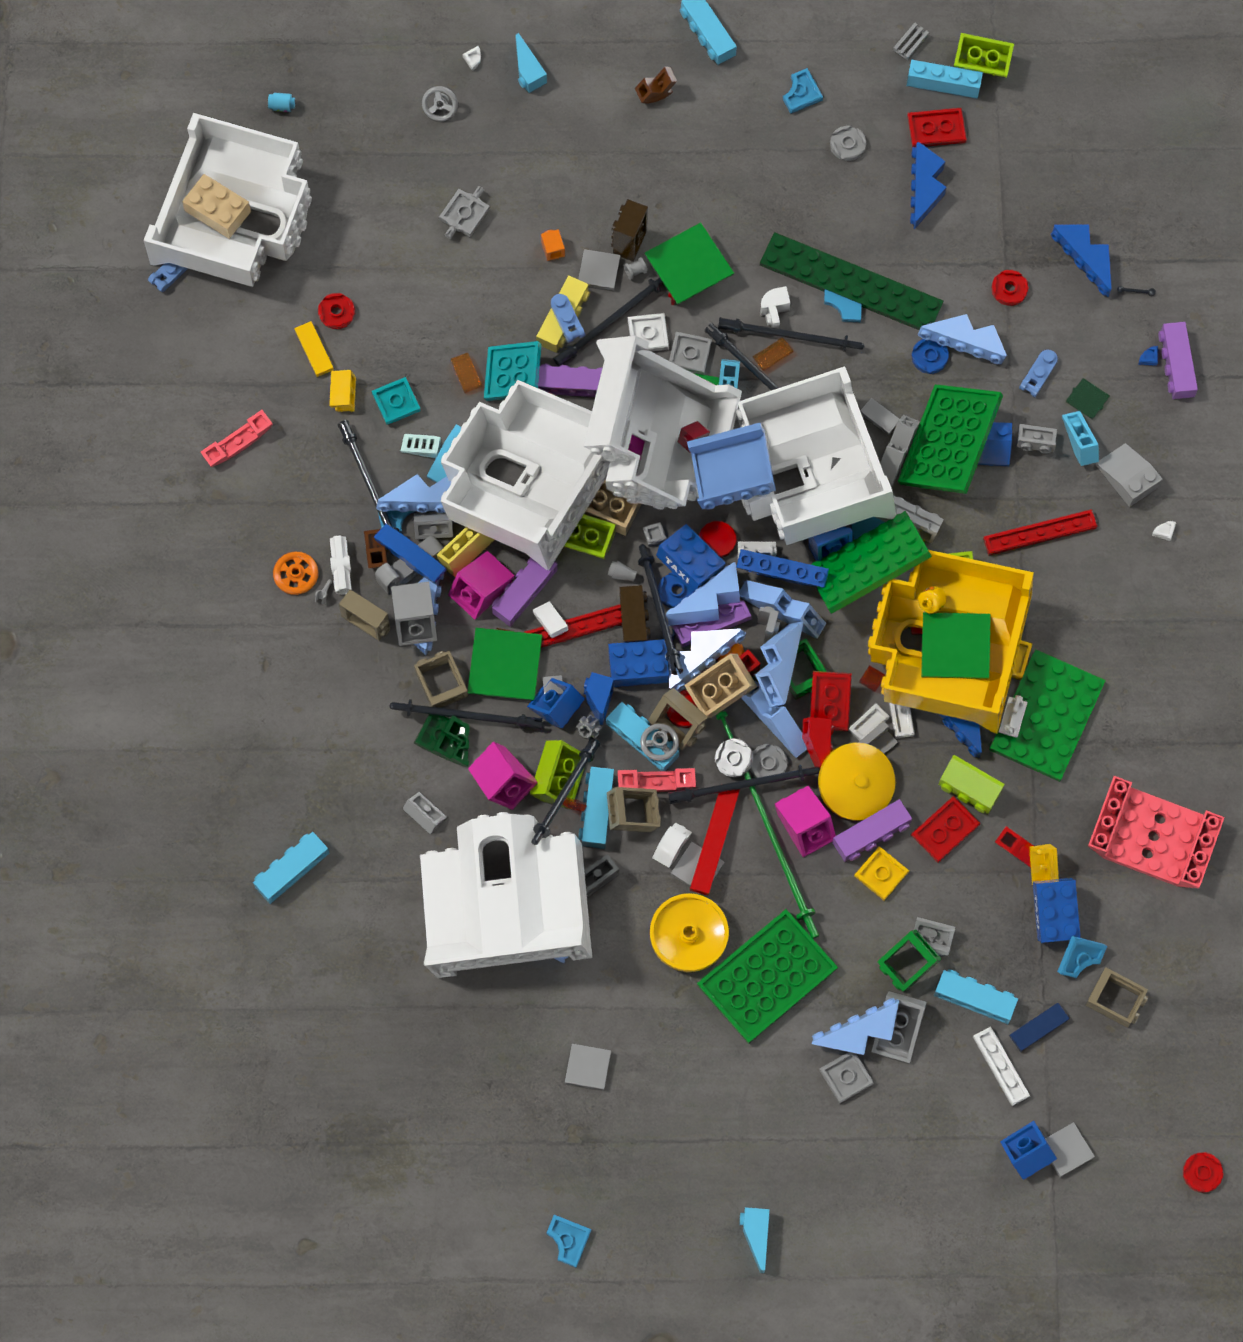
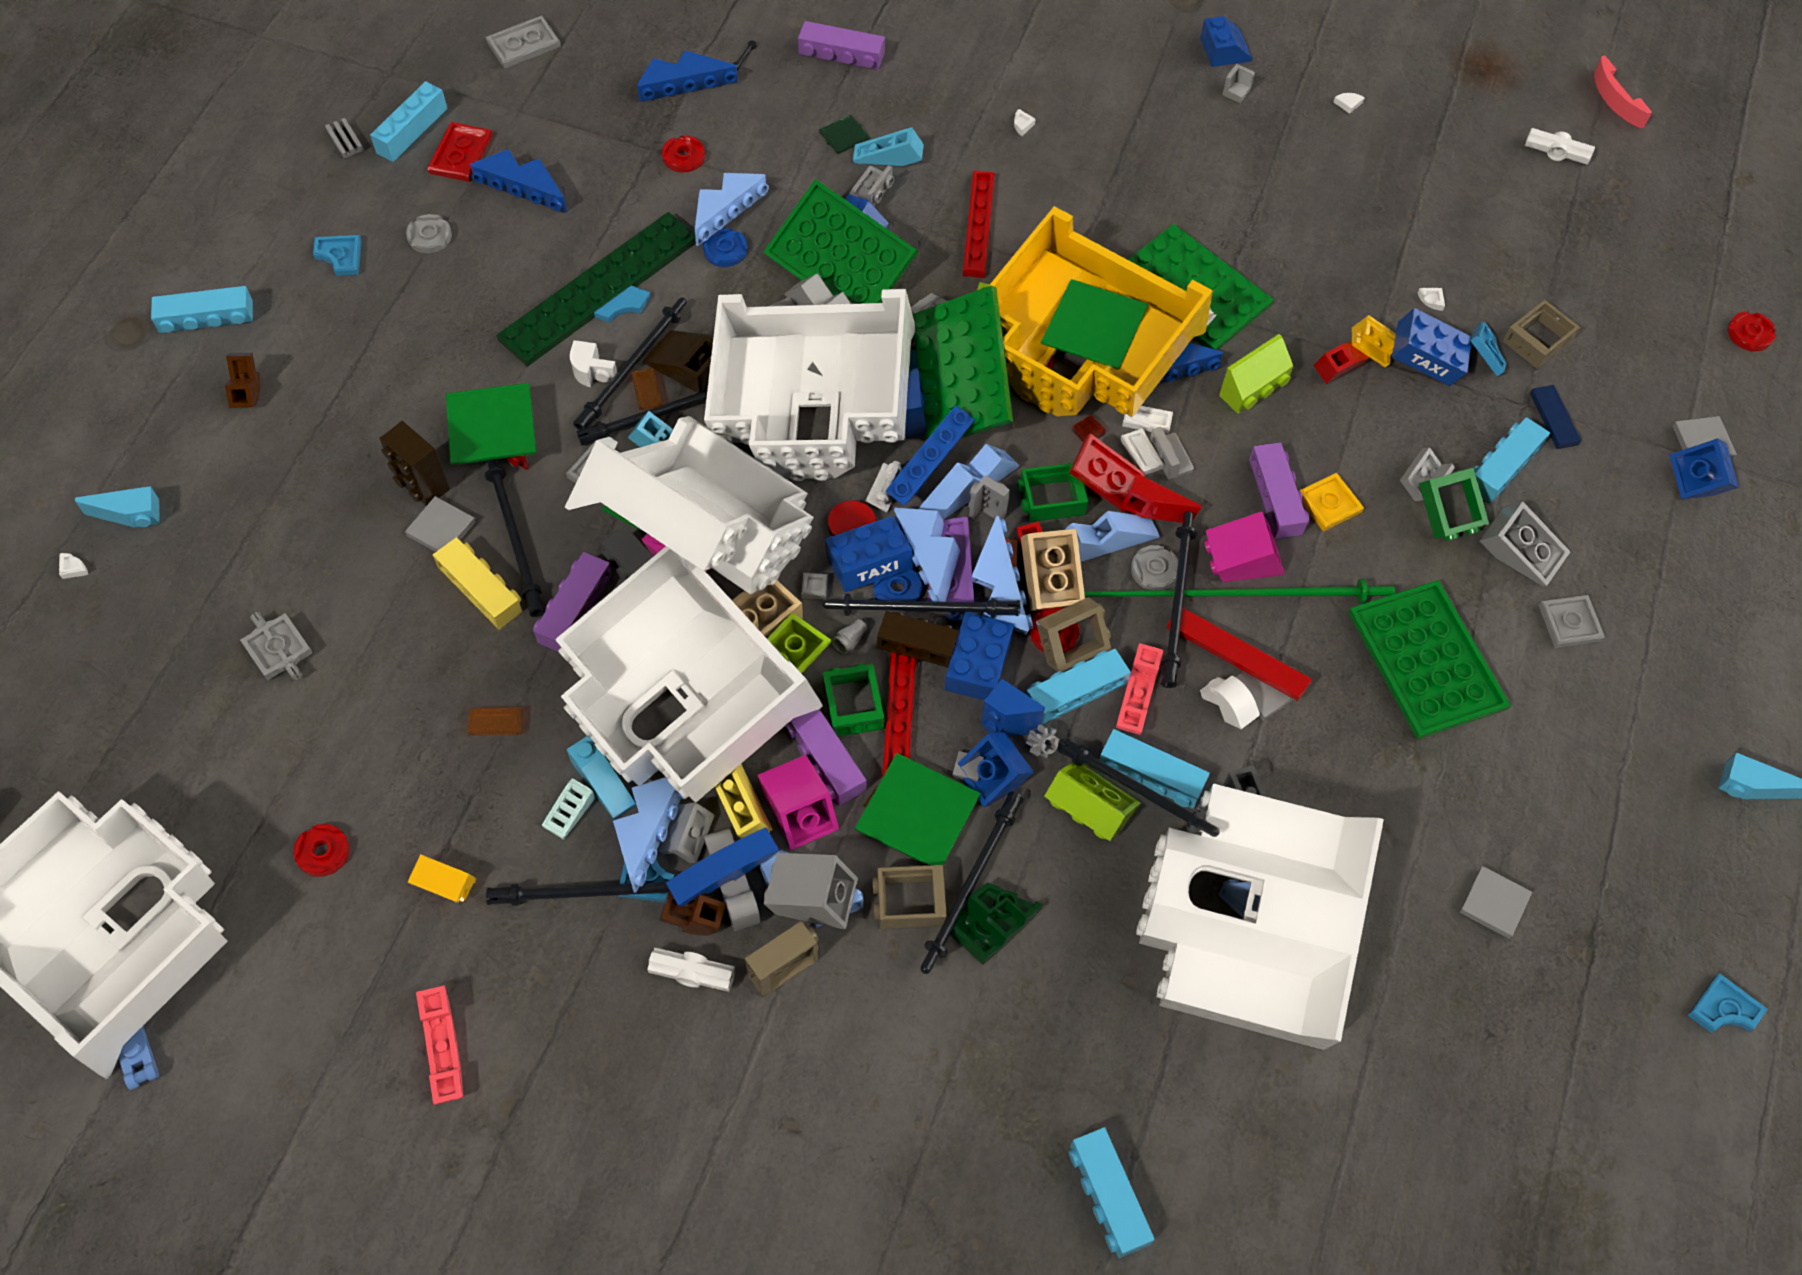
camera: 70 degrees left, 10 degrees down
tan brick [182,174,251,239] -> none
orange plate [273,552,319,595] -> none
yellow tile [294,321,334,377] -> none
light grey hand [315,579,332,605] -> none
teal plate [371,377,421,425] -> none
light grey slope [403,792,447,834] -> none
light grey piece [422,86,458,121] -> none
dark pink slope [468,742,538,810] -> none
teal plate [484,341,542,401] -> none
white tile [533,601,568,638] -> none
orange brick [541,229,565,261] -> none
medium blue plate [551,294,586,343] -> none
clear red tile [562,797,587,812] -> none
dark tan window [607,787,661,832] -> none
light grey bush [624,257,648,280] -> none
white tile [628,313,669,351] -> none
light grey piece [640,723,679,761] -> none
yellow dish [650,893,729,972] -> none
dark red brick [677,421,710,453] -> none
medium blue panel [687,423,776,510] -> none
tile [715,738,754,777] -> none
light blue slope [755,621,803,707] -> none
light blue slope [812,998,899,1055] -> none
yellow dish [818,743,895,820] -> none
red tile [911,796,980,863] -> none
yellow head [918,586,947,614] -> none
lime slope [954,33,1014,78] -> none
white tile [973,1027,1030,1106] -> none
medium blue plate [1019,350,1057,397] -> none
coral slope [1088,776,1225,888] -> none
light grey slope [1095,443,1163,507] -> none
blue tile [1138,346,1158,366] -> none
none -> light grey tile [486,16,561,69]
none -> dark brown slope [643,330,713,393]
none -> green window [822,664,884,737]
none -> white tile [1418,288,1445,311]

